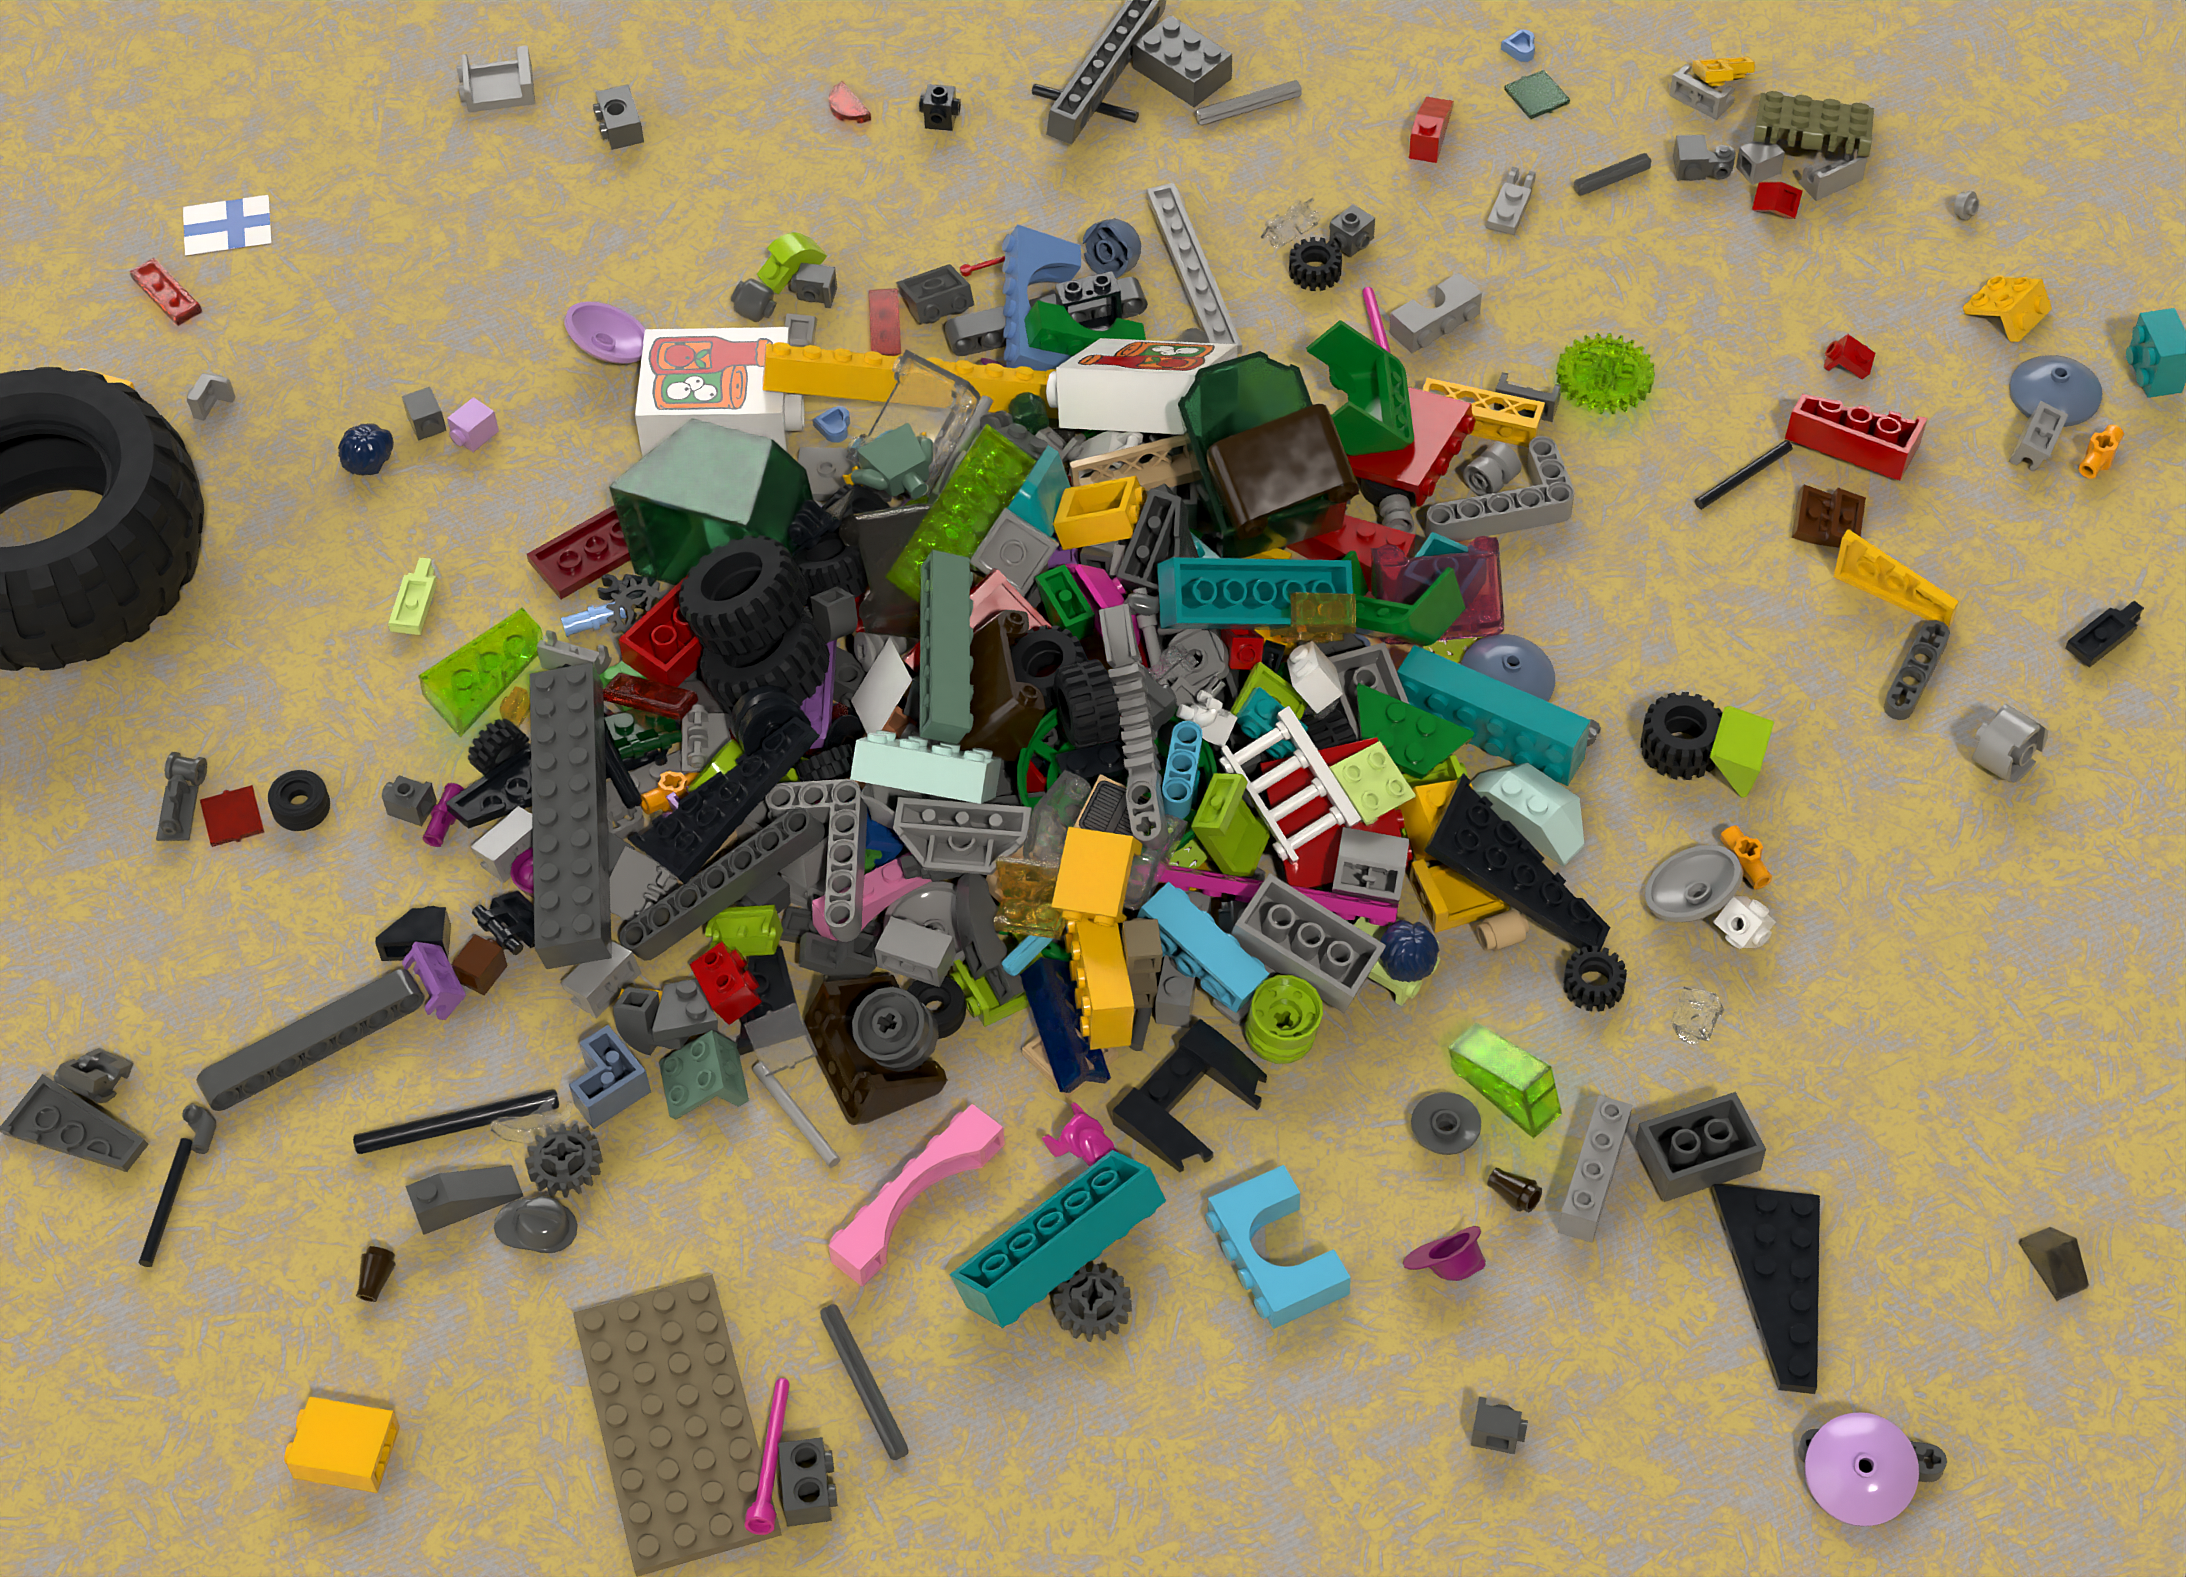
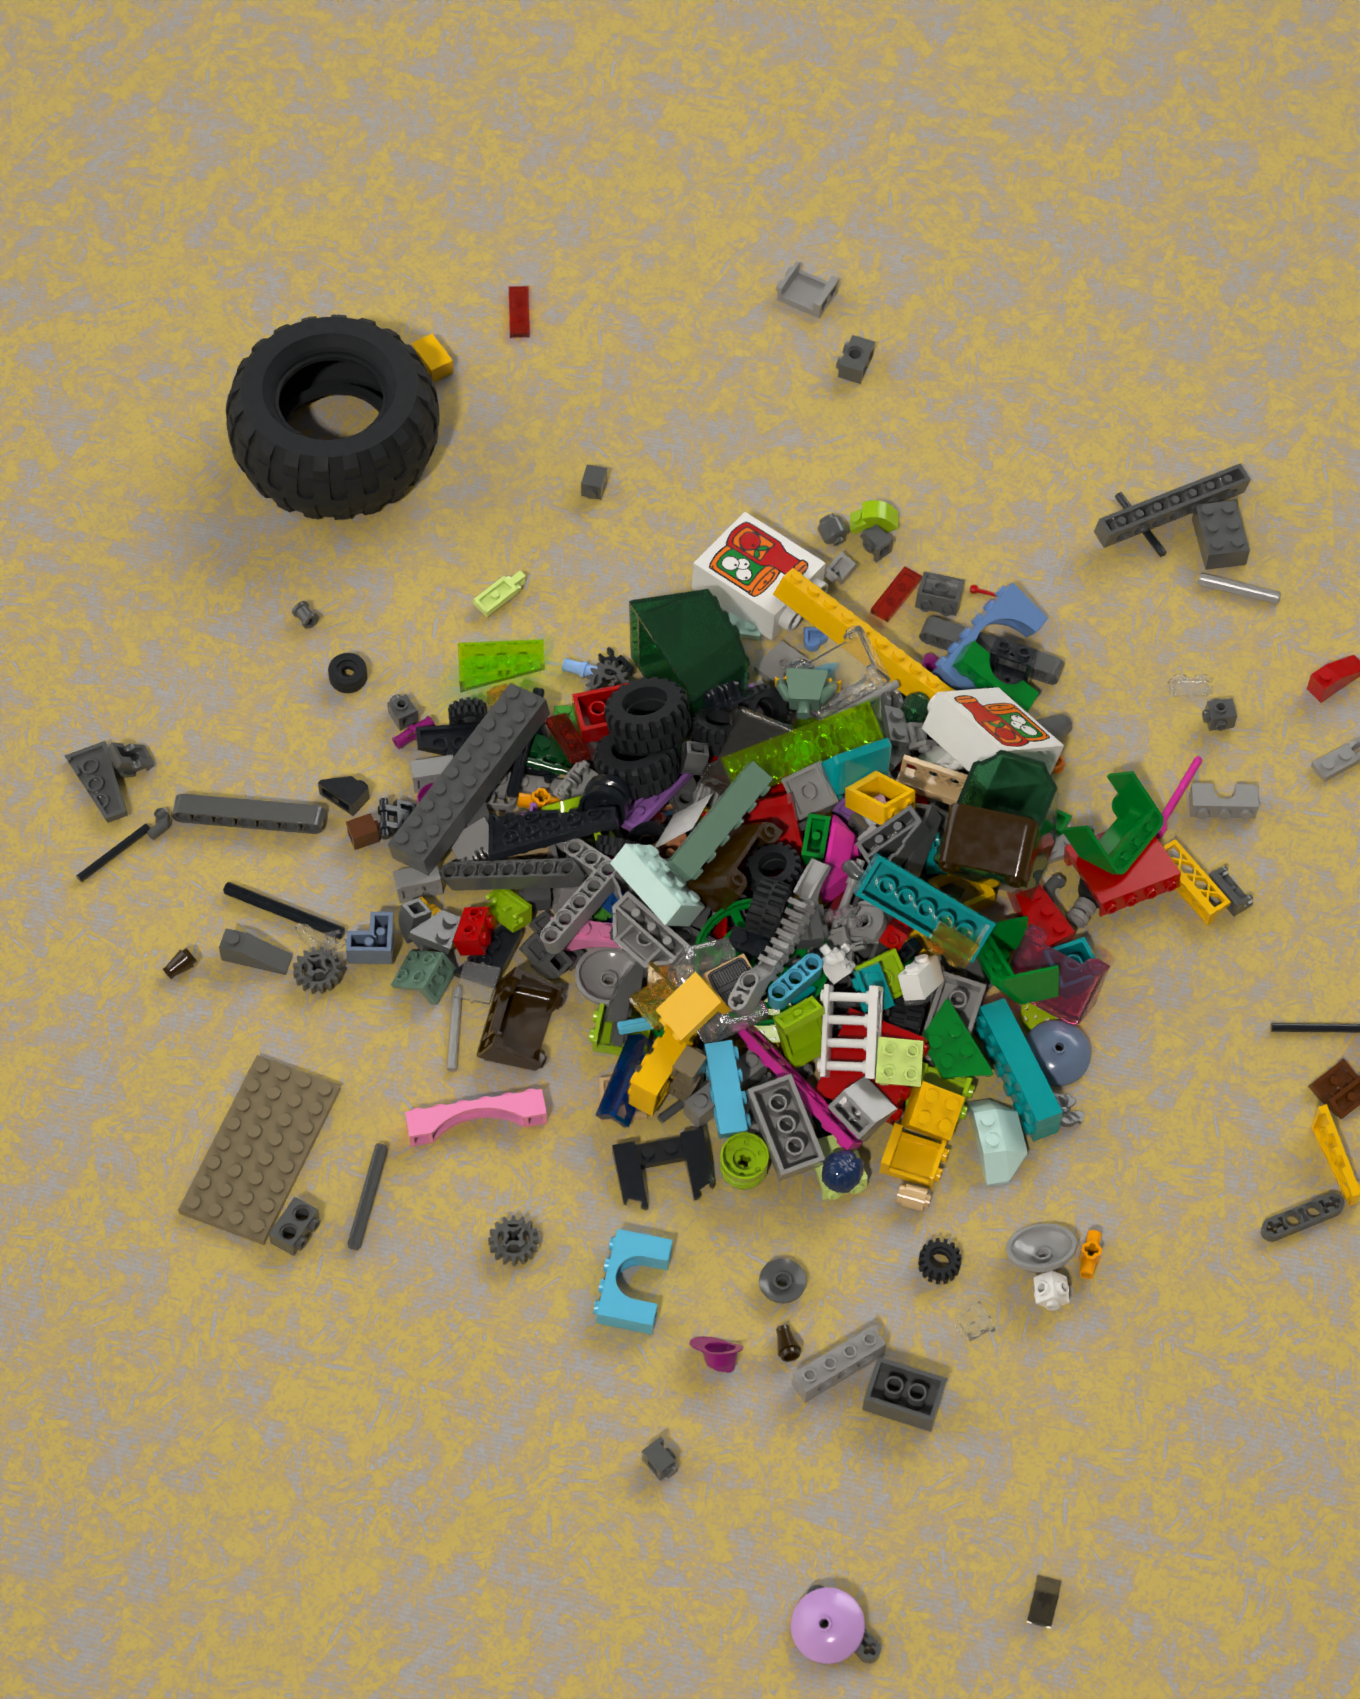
camera: 35 degrees right, 5 degrees up
dark grey hinge [156,774,198,841] -> none
white sticker [183,195,271,256] -> none
light grey bracket [187,373,235,421] -> none
clear red piece [200,785,265,847] -> none
yellow brick [284,1396,400,1493] -> none
dark blue hair [338,423,394,476] -> none
medium lavender hinge [402,941,466,1020] -> none
lavender brick [447,397,499,452] -> none
dark grey piece [494,1196,578,1253] -> none
dark red plate [527,496,666,600] -> none
light grey hinge [536,630,612,675] -> none
lavender dish [564,302,645,364] -> none
dark pink piece [744,1378,790,1535] -> none
clear red tile [829,81,871,123] -> none
dark grey wheel [852,987,939,1072] -> none
light grey brick [875,917,956,987] -> none
black tyre [907,976,966,1039] -> none
black brick [919,84,961,131] -> none
teal brick [949,1150,1166,1328] -> none
dark pink hair [1042,1102,1119,1167] -> none
sand blue cylinder [1083,218,1141,278] -> none
light grey plate [1147,183,1242,354] -> none
black tyre [1289,237,1342,291] -> none
black wing [1424,773,1610,952] -> none
light grey beam [1425,436,1574,542] -> none
clear neon green wedge [1448,1022,1562,1139] -> none
light grey wheel [1463,442,1522,496] -> none
clear neon green gear [1556,333,1655,414] -> none
black tyre [1640,692,1722,780] -> none
lime slope [1710,706,1774,798] -> none
black wing [1711,1184,1820,1394] -> none
light grey brick [1972,704,2048,783] -> none

